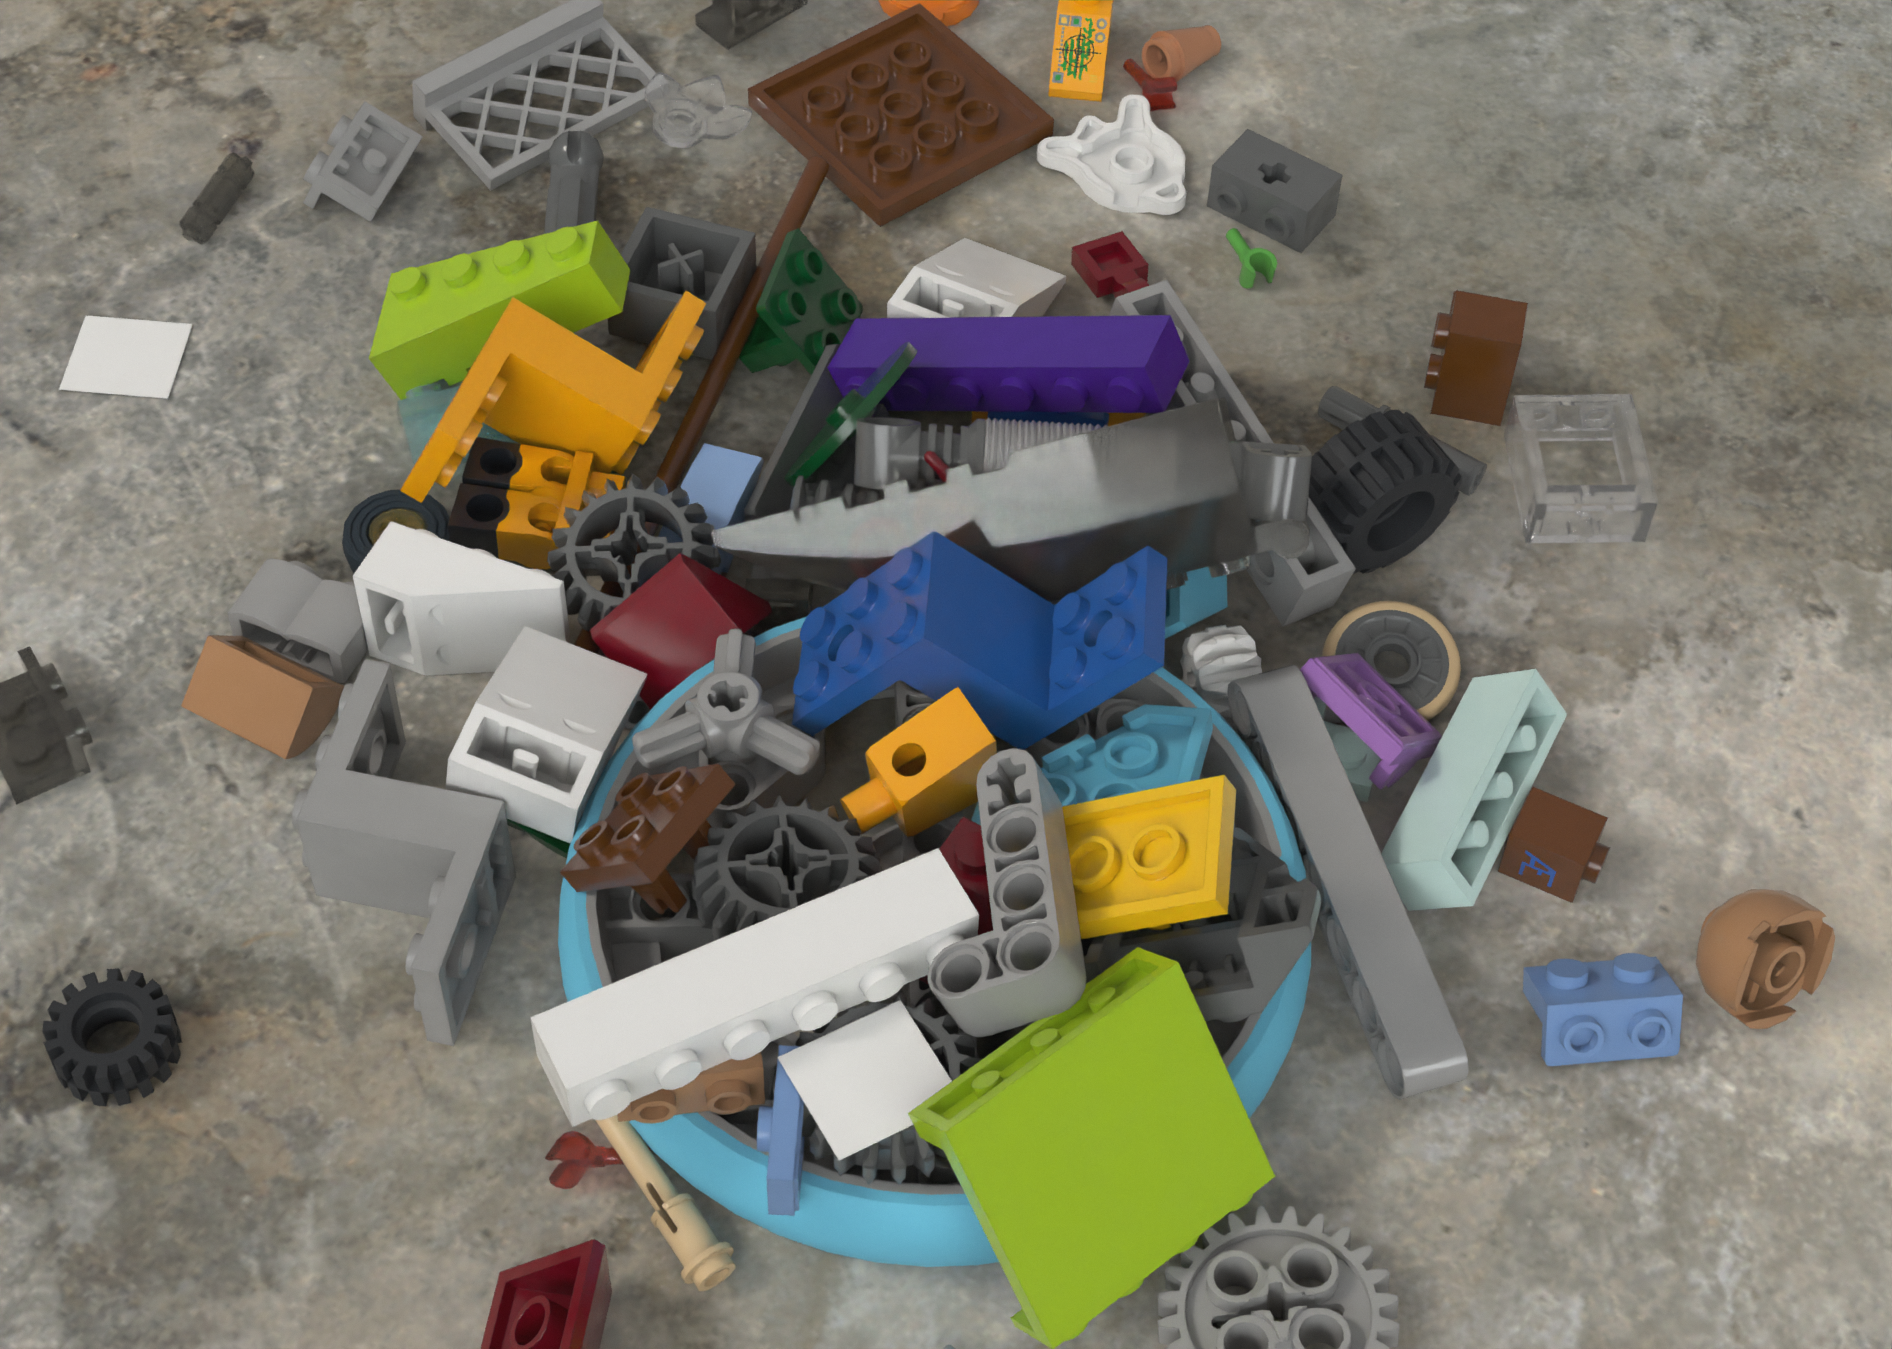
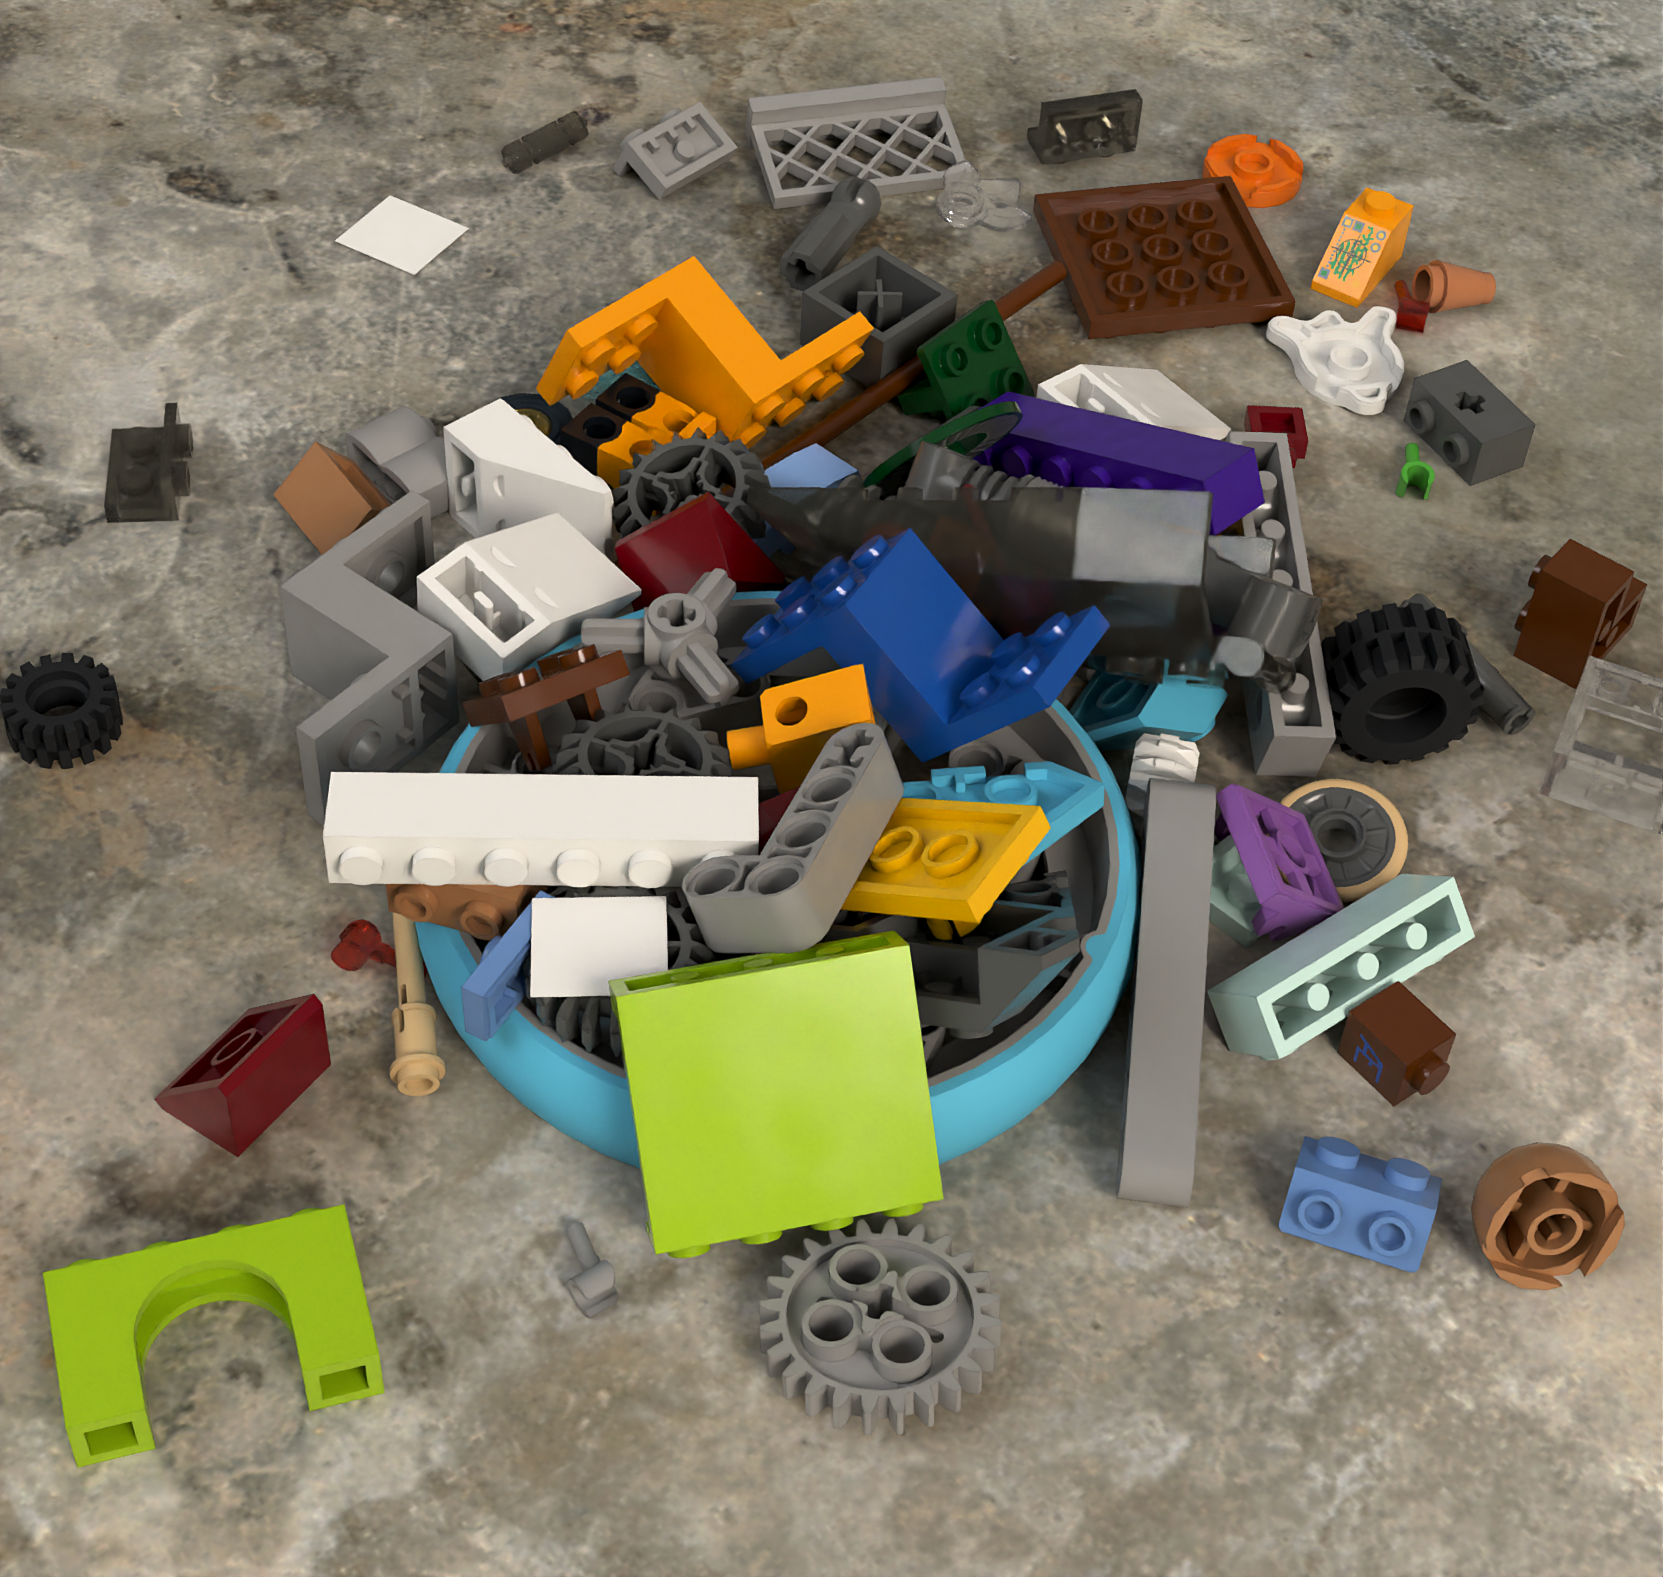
camera: 25 degrees right, 5 degrees down
lime wedge [369,220,630,405] -> none

